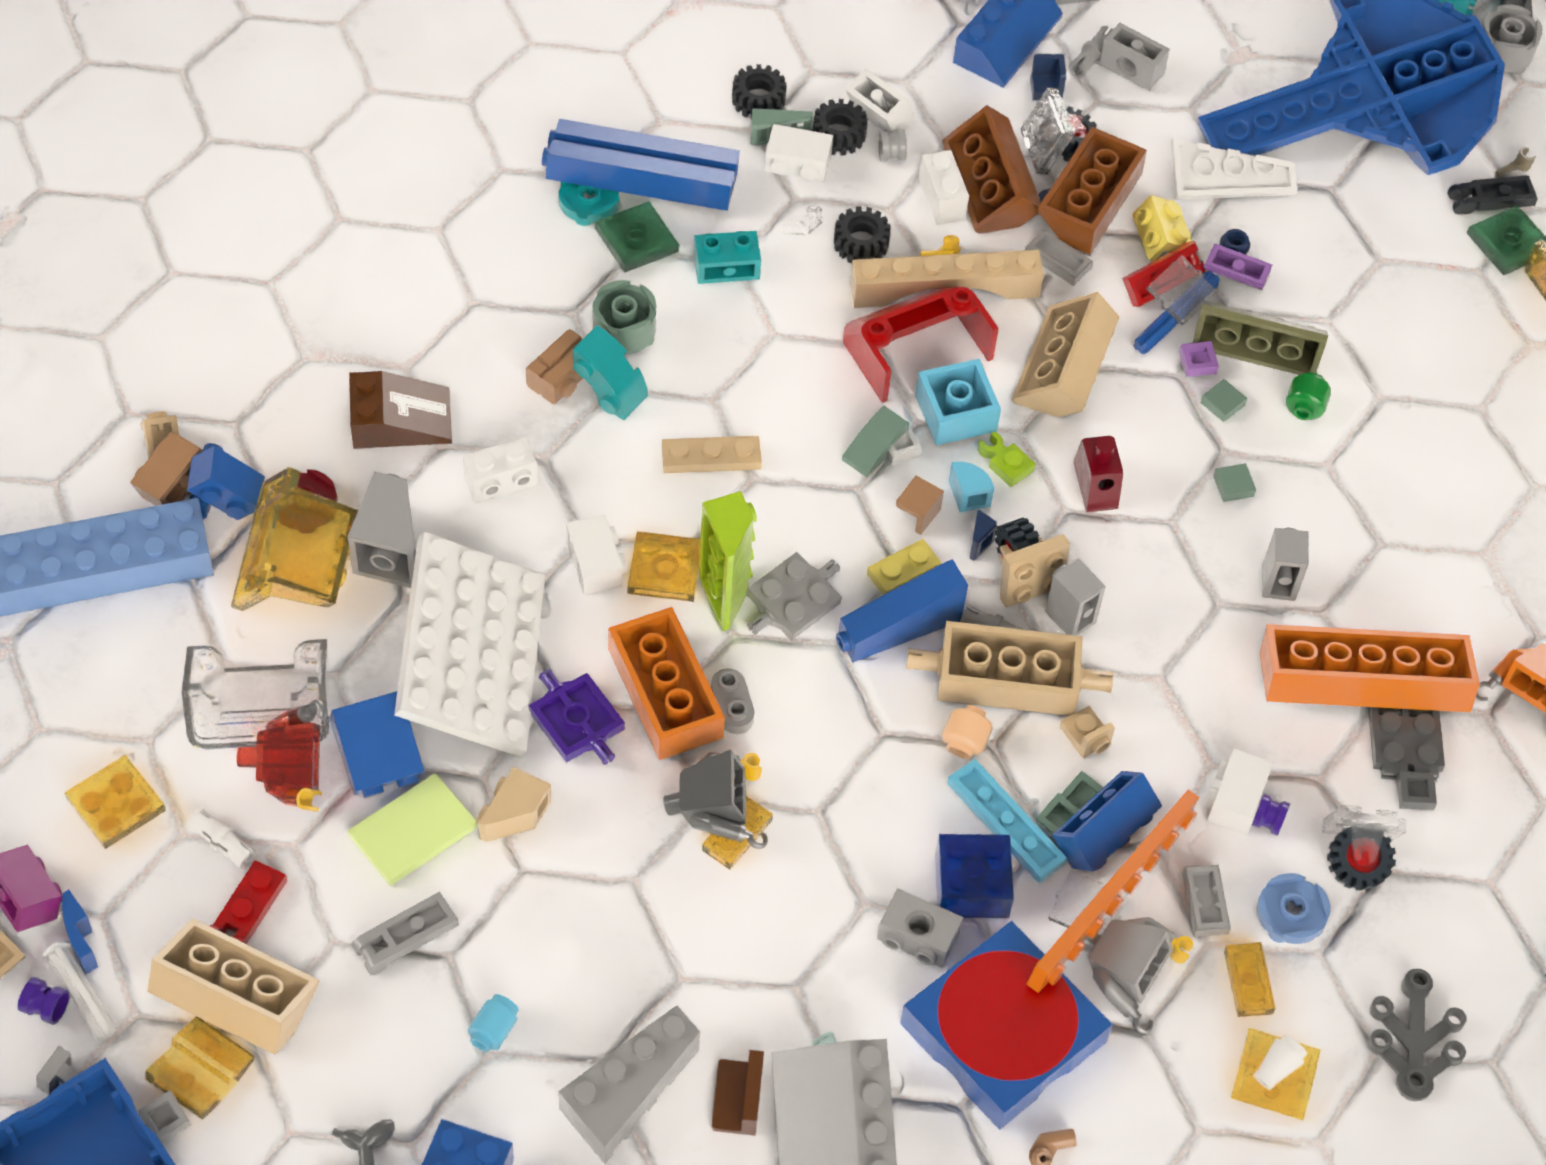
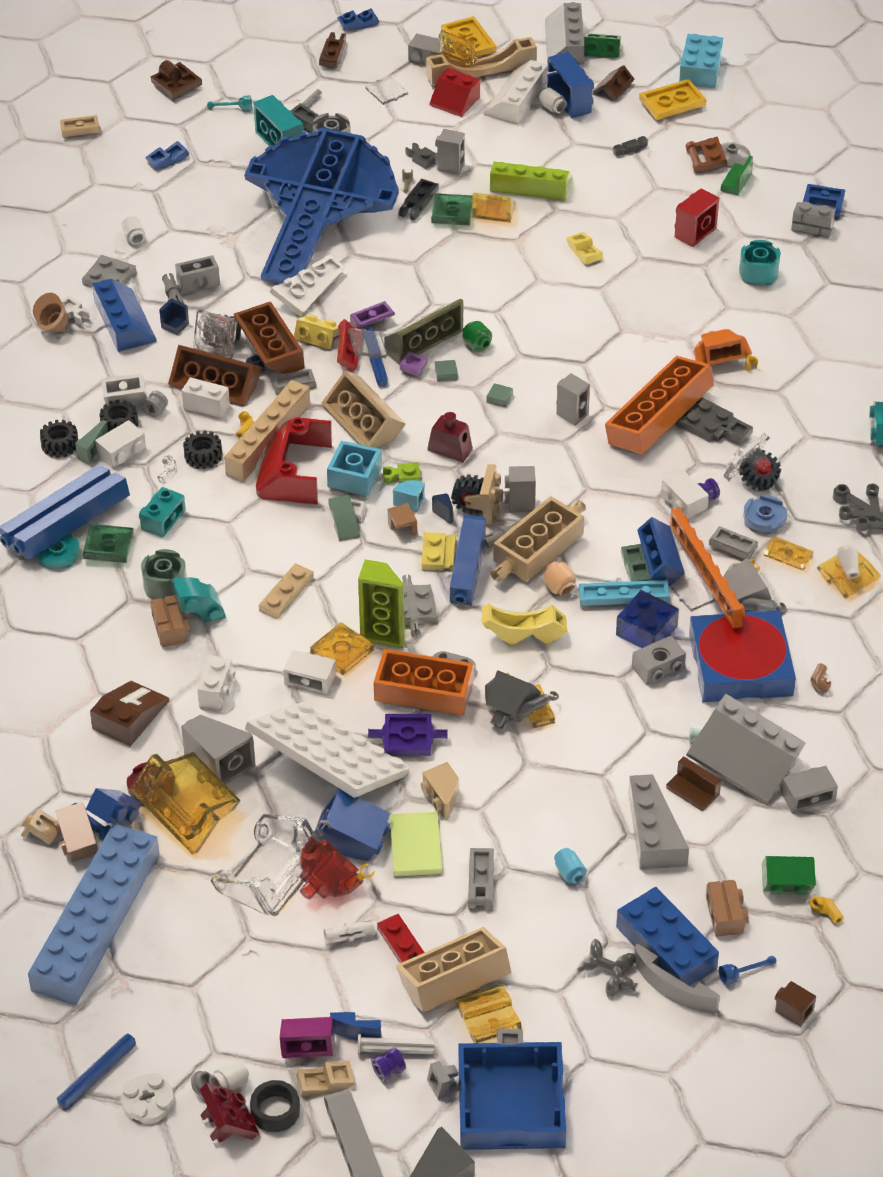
camera: 50 degrees left, 10 degrees down
clear yellow plate [64,754,166,849] -> none
tan bracket [1060,706,1115,758] -> none
dark blue plate [1219,229,1250,255] -> none
none -> light yellow arch [481,603,568,646]

